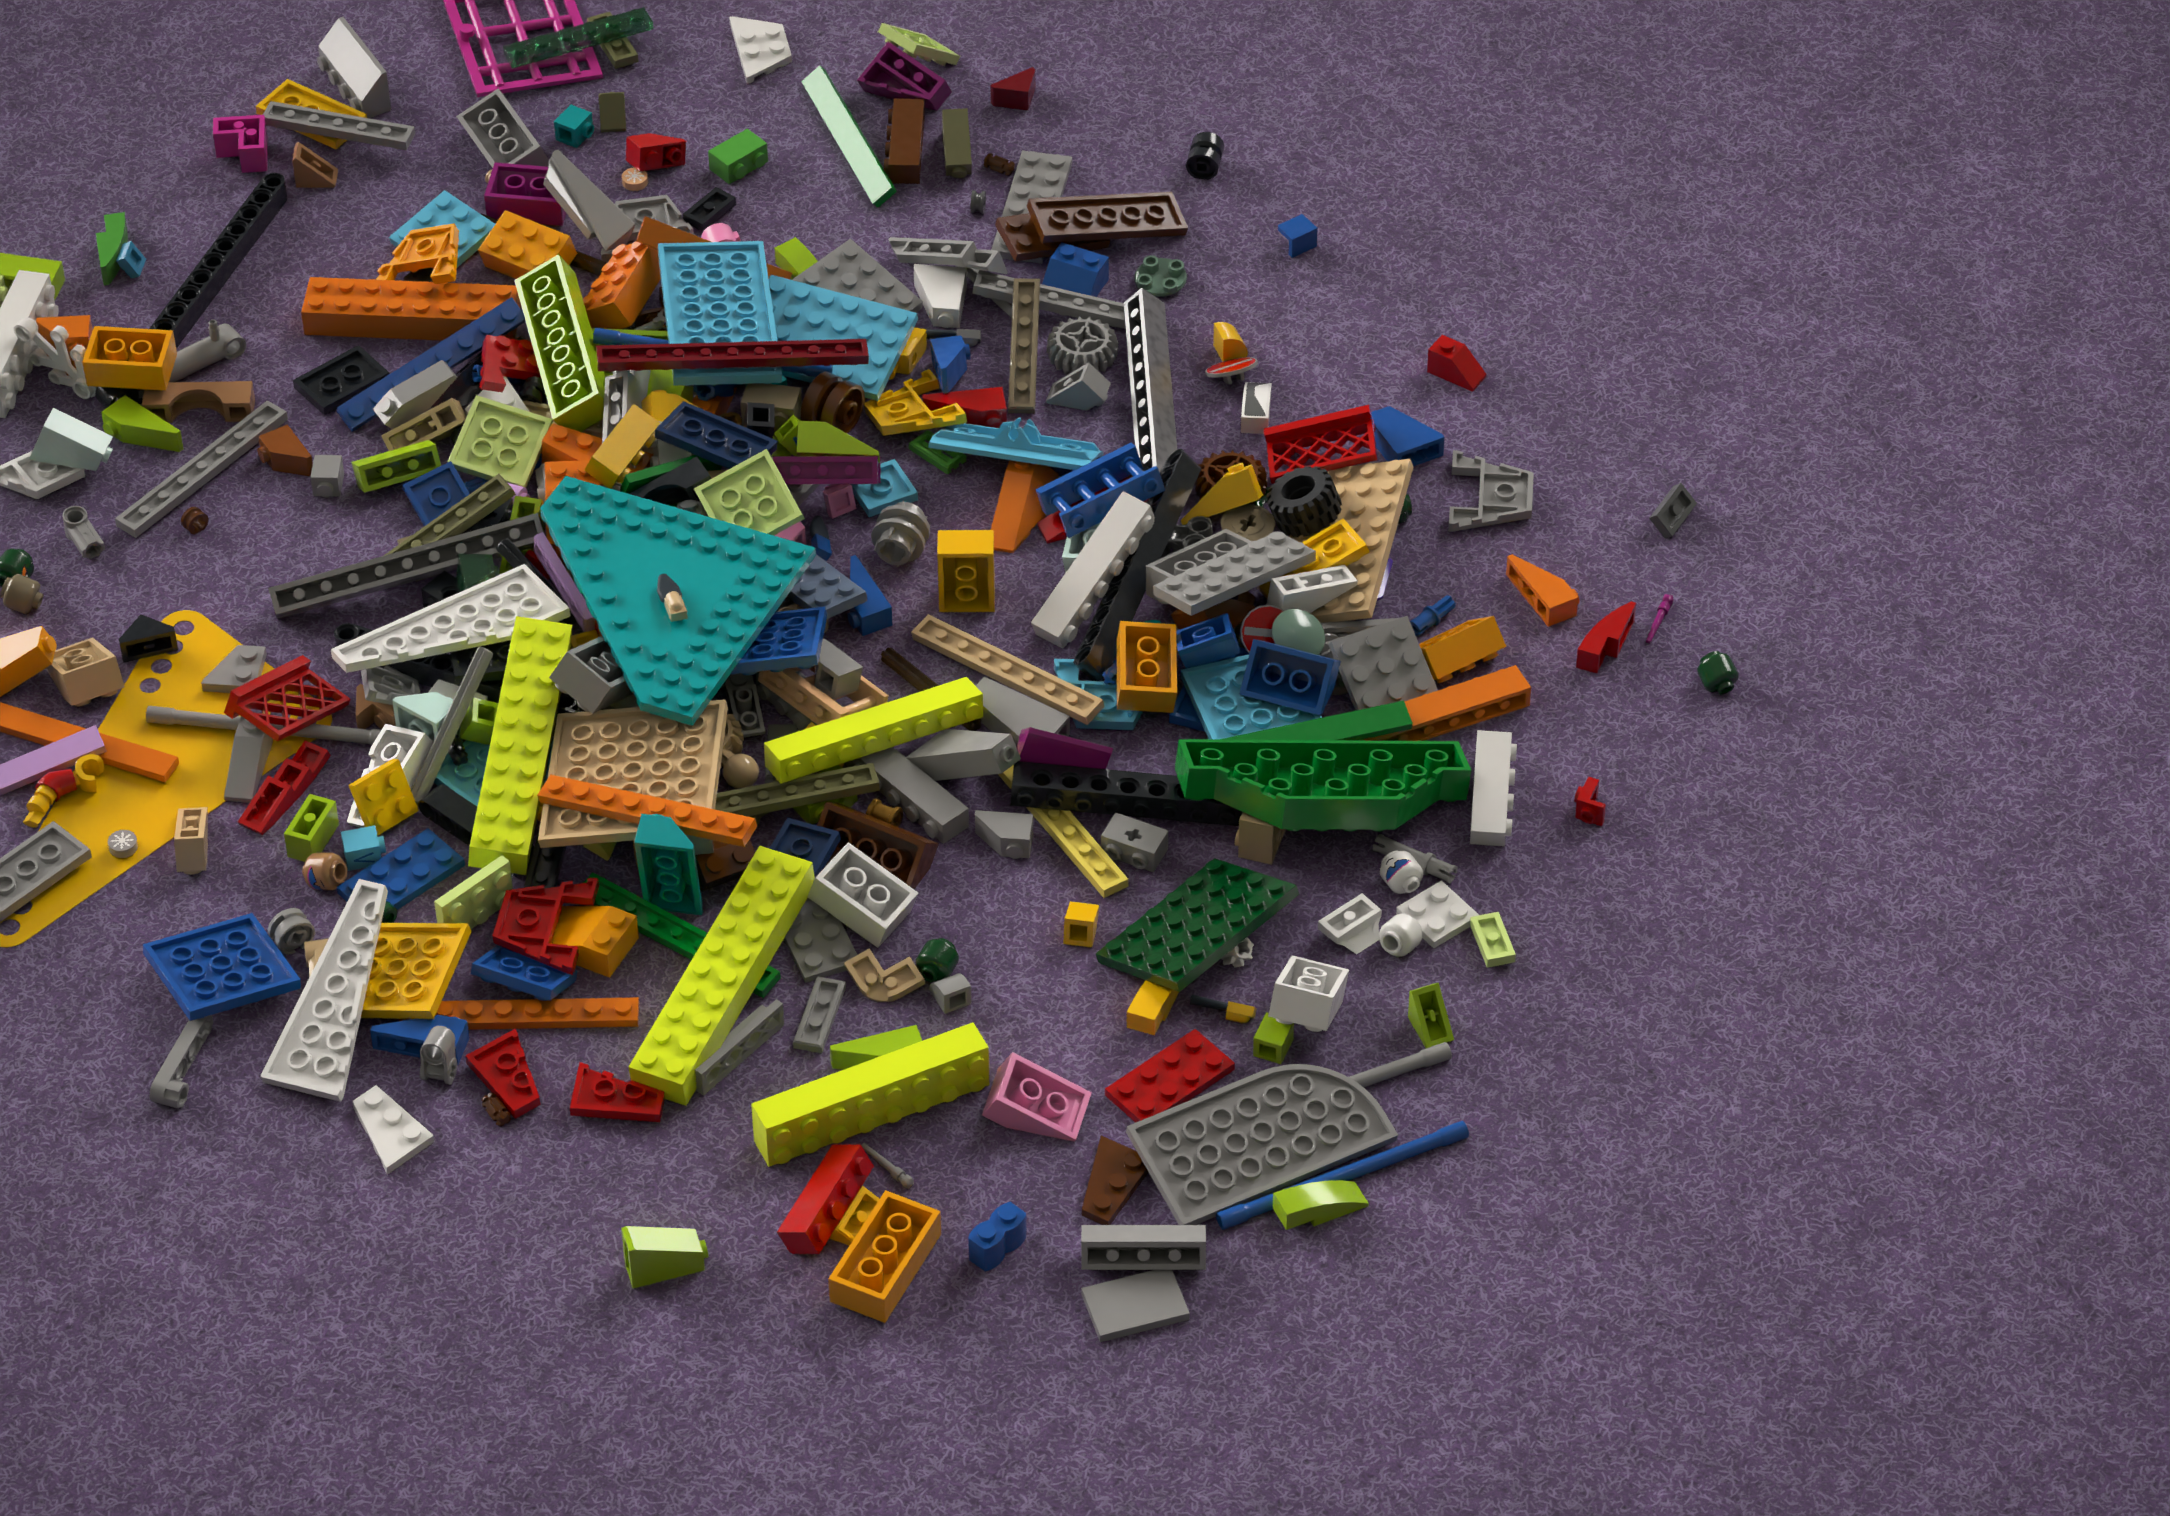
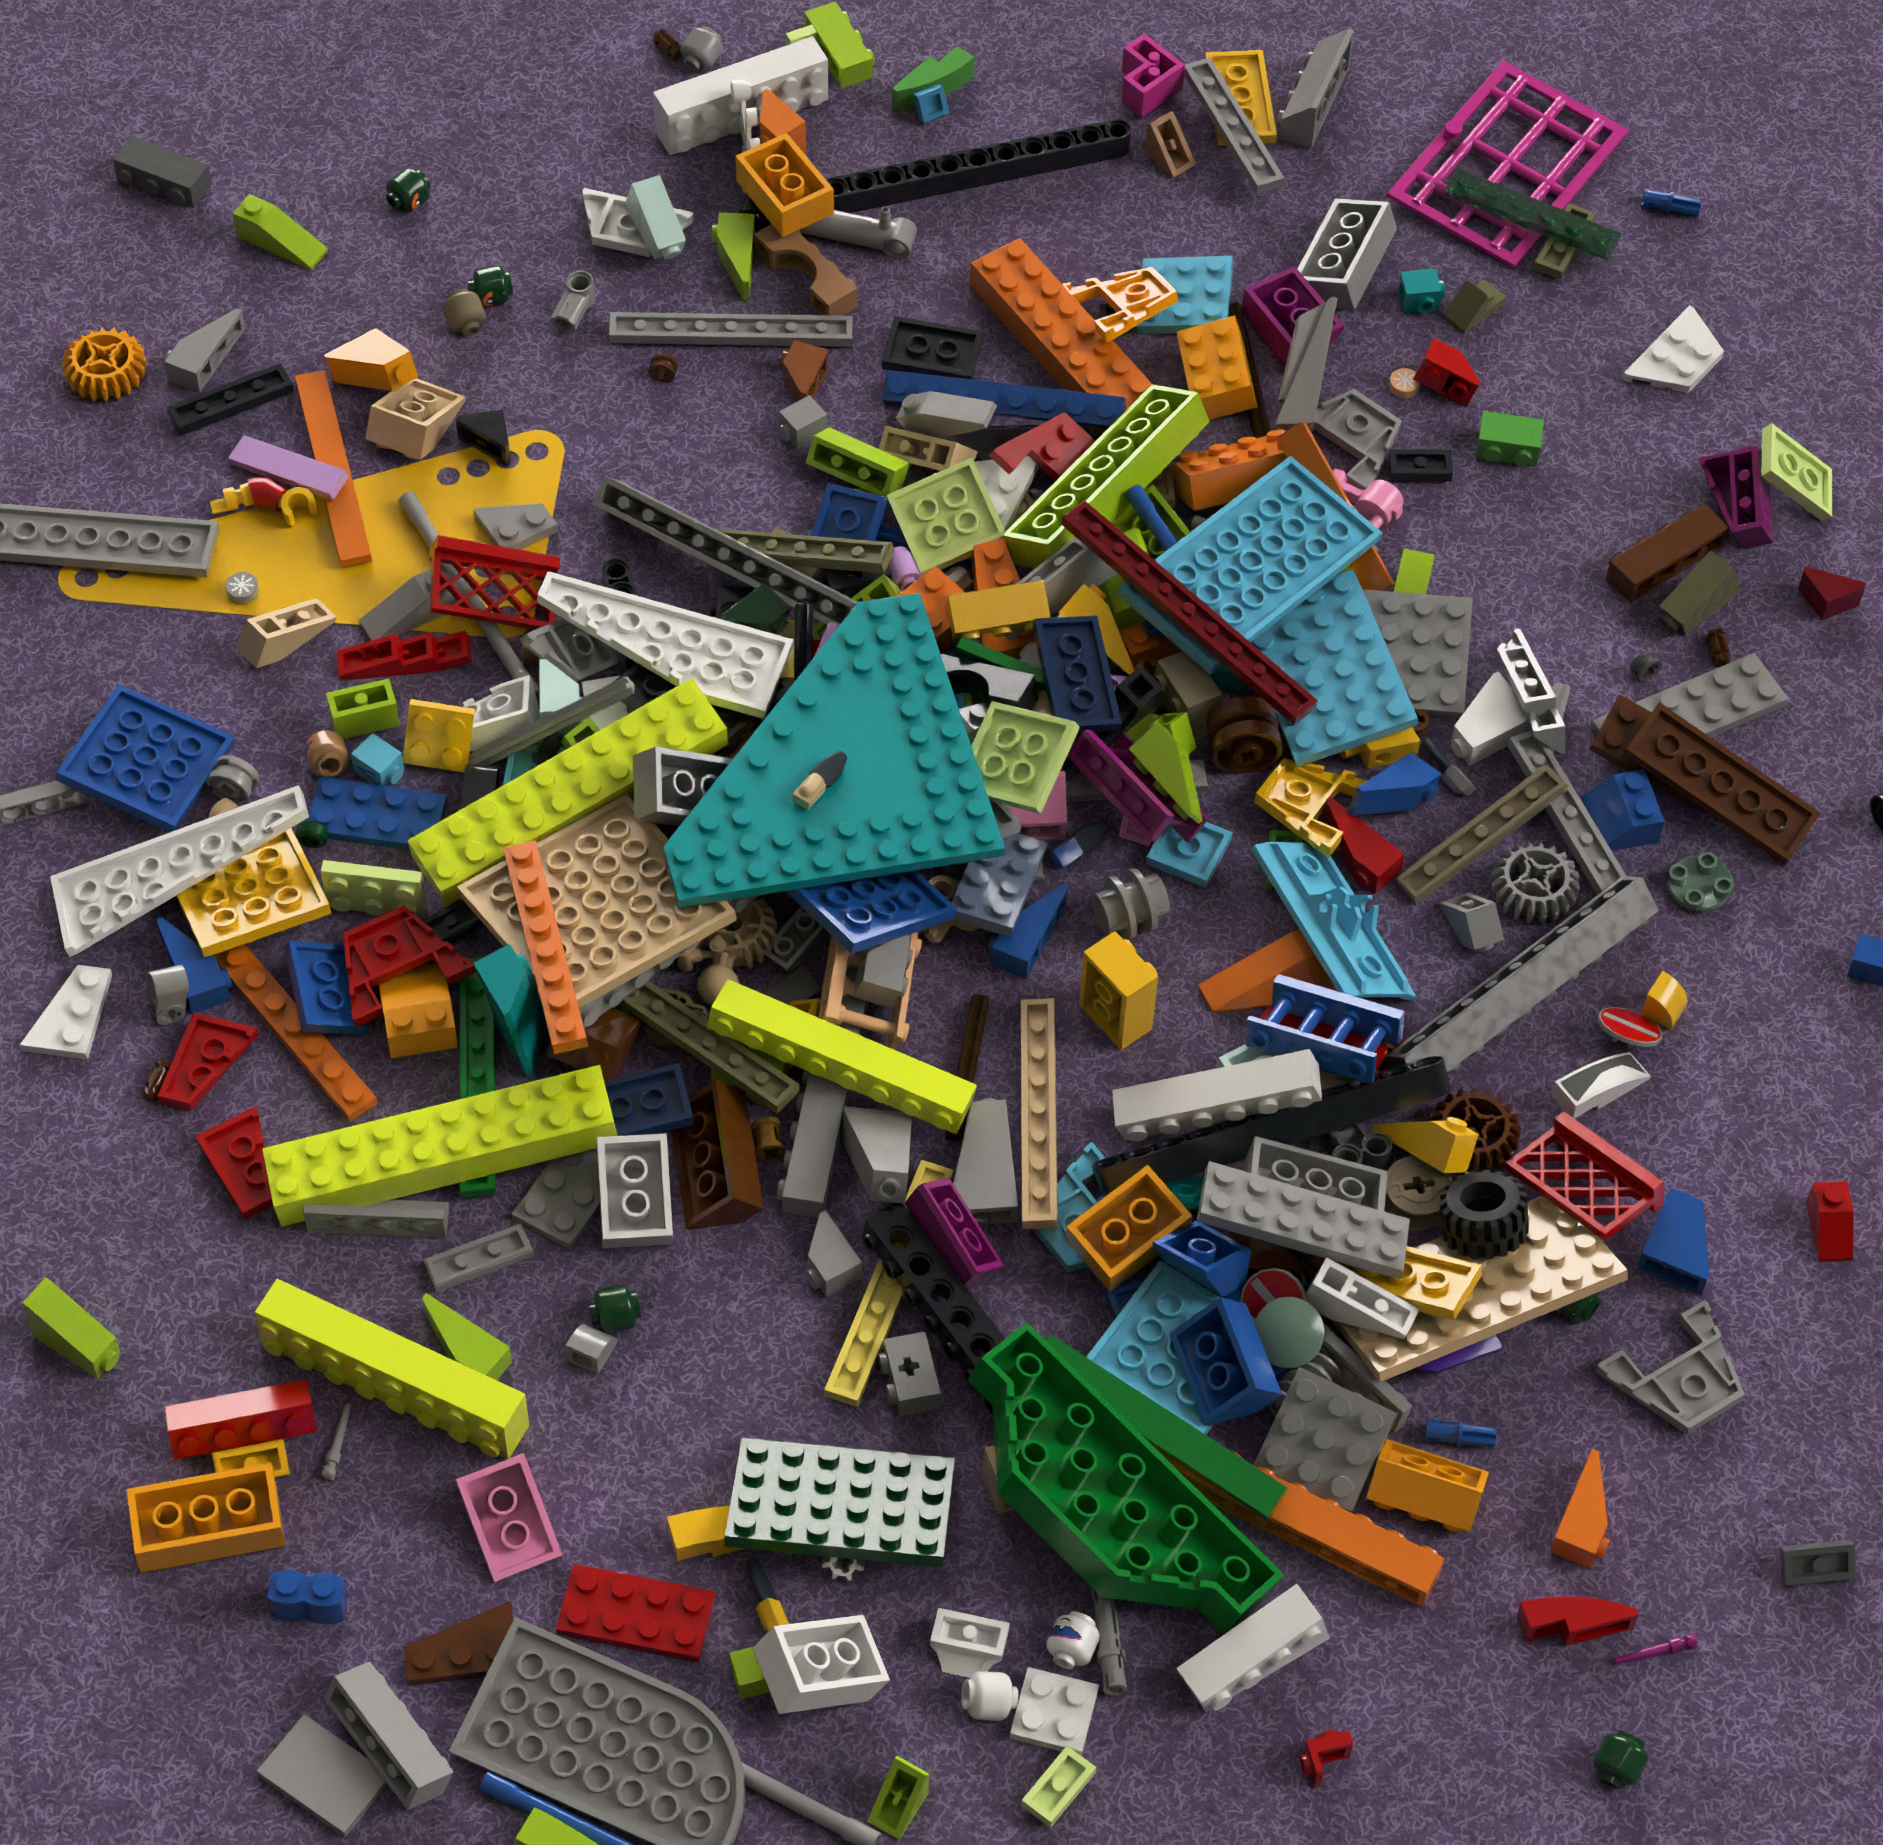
camera: 50 degrees right, 10 degrees up
tile [801,65,897,207] -> none
tan plate [844,948,925,1002] -> none
yellow brick [1063,902,1099,947] -> none

